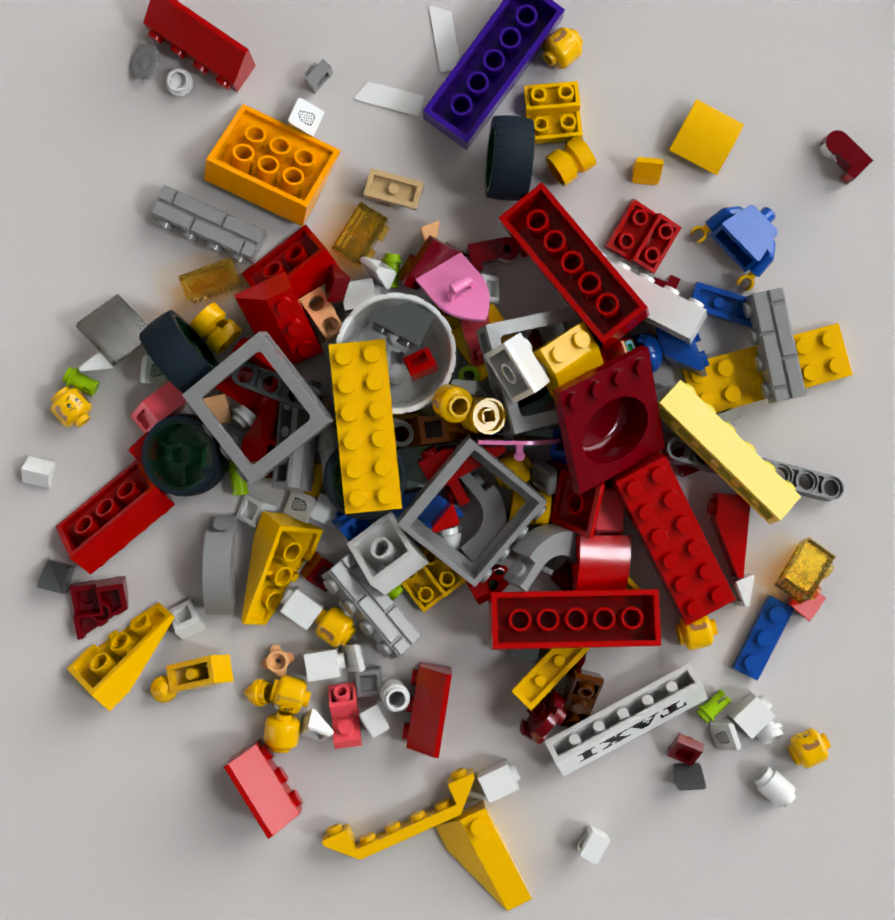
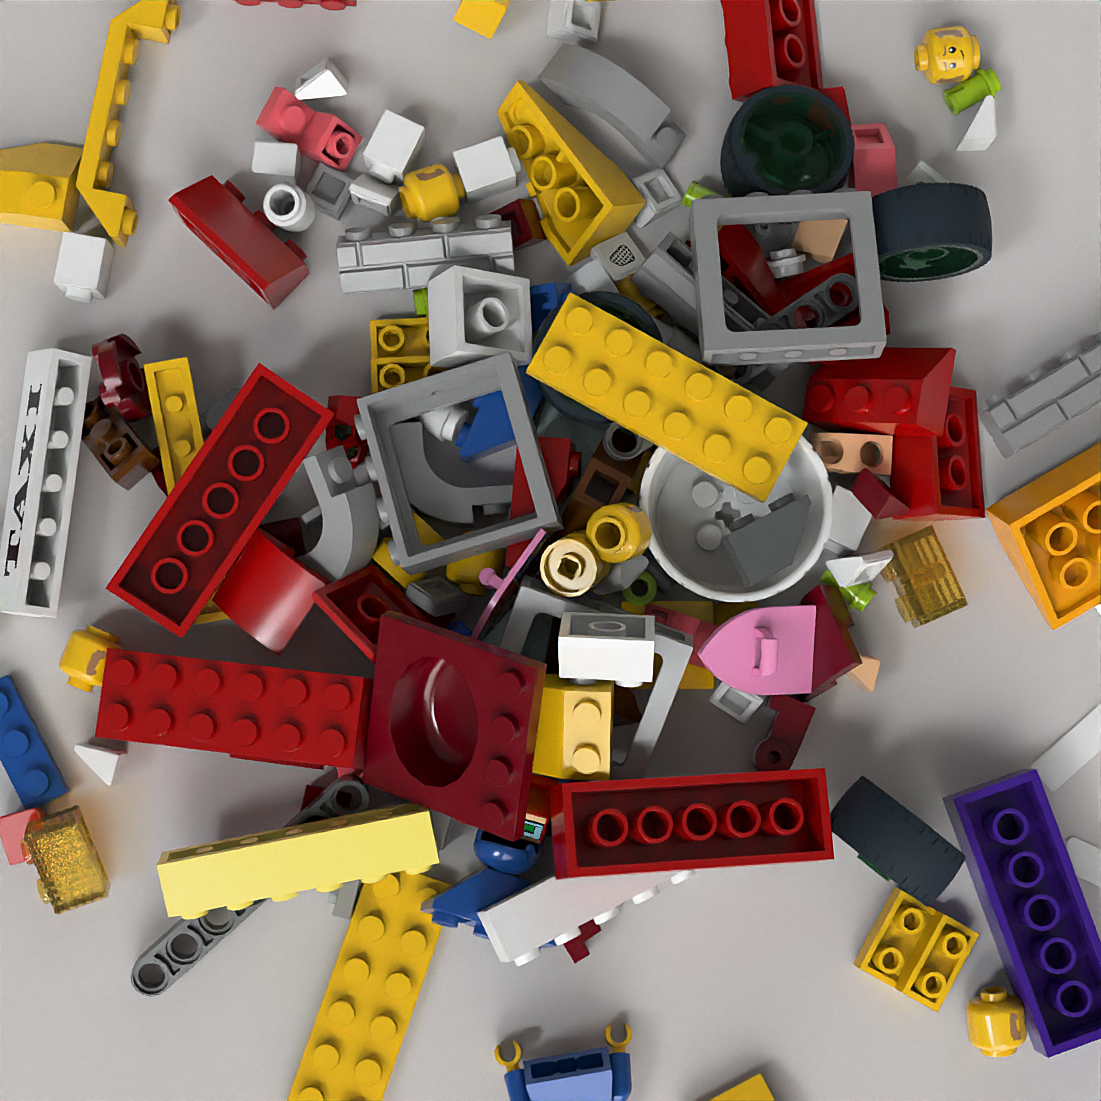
camera: 115 degrees right, 5 degrees down
clear smoke tile [76,294,148,366] -> none
clear yellow brick [178,257,243,305] -> none
yellow wheel [190,302,242,354] -> none
yellow plate [244,679,273,707] -> none
light nougat plate [262,644,295,677] -> none
yellow head [263,710,301,753] -> none
yellow head [269,675,311,714] -> none
tan panel [363,168,424,211] -> none
red slope [402,347,438,381] -> none
red slope [431,499,460,533] -> none
red plate [445,479,470,507] -> none
yellow wheel [545,135,597,187] -> none
coral slope [594,487,624,536] -> none
red slope [604,199,682,274] -> none
yellow slope [632,157,664,185] -> none
blue plate [691,282,752,329] -> none
red slope [707,493,750,578] -> none
light grey brick [743,287,807,404] -> none

